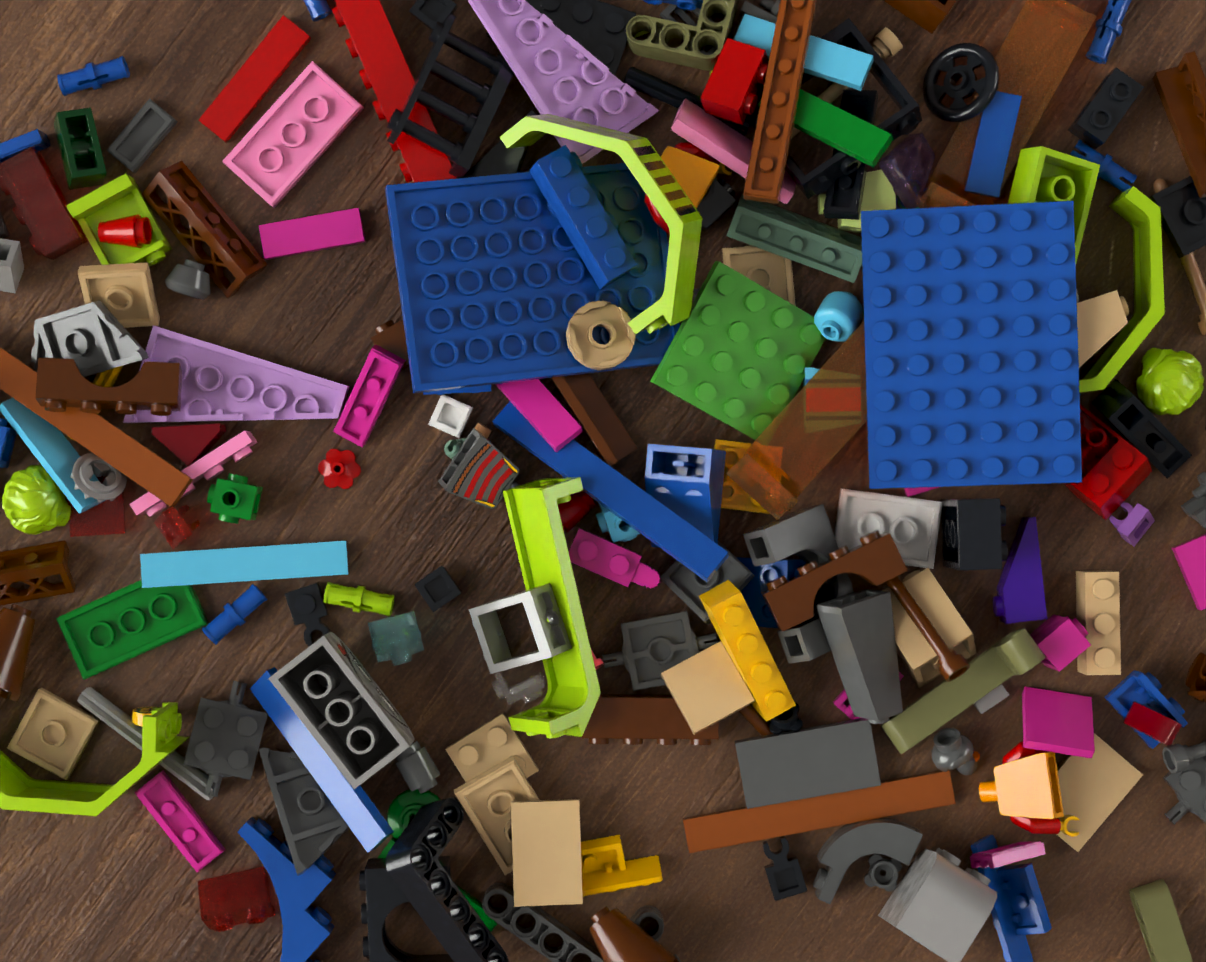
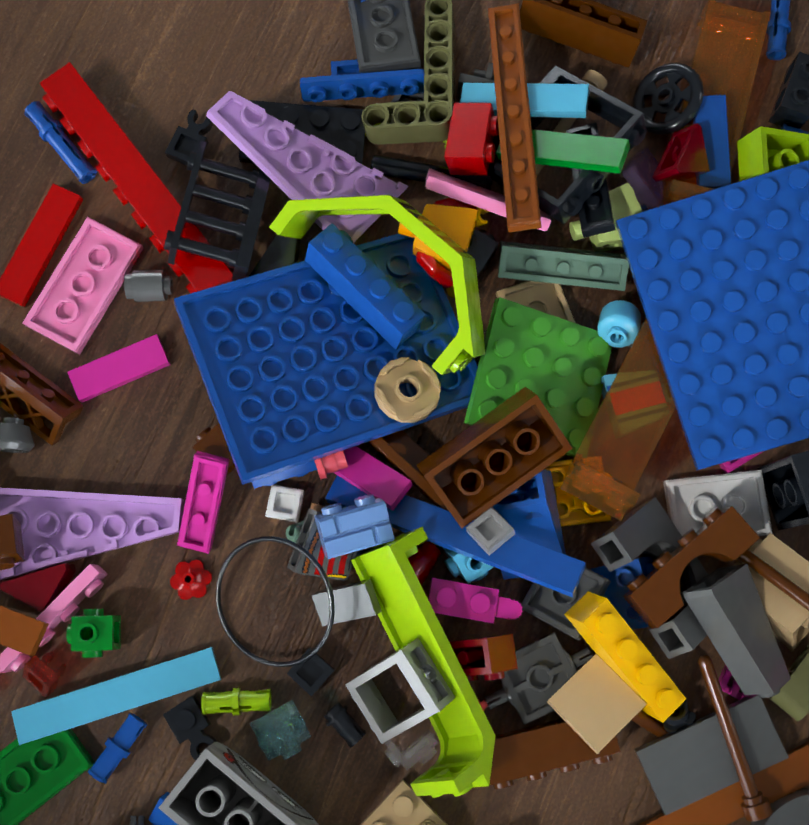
camera: 20 degrees left, 10 degrees down
none -> dark grey brick [124,269,173,302]
none -> black piece [216,536,335,667]
none -> tile [311,579,382,626]
none -> coral piece [314,451,348,480]
none -> medium blue brick [315,494,394,559]
none -> black pin [324,702,366,748]
none -> reddish brown slope [416,387,573,528]
none -> dark red brick [449,634,518,681]
none -> light grey tile [466,507,515,556]
none -> dark red slope [652,123,710,182]
none -> reddish brown piece [698,655,773,821]

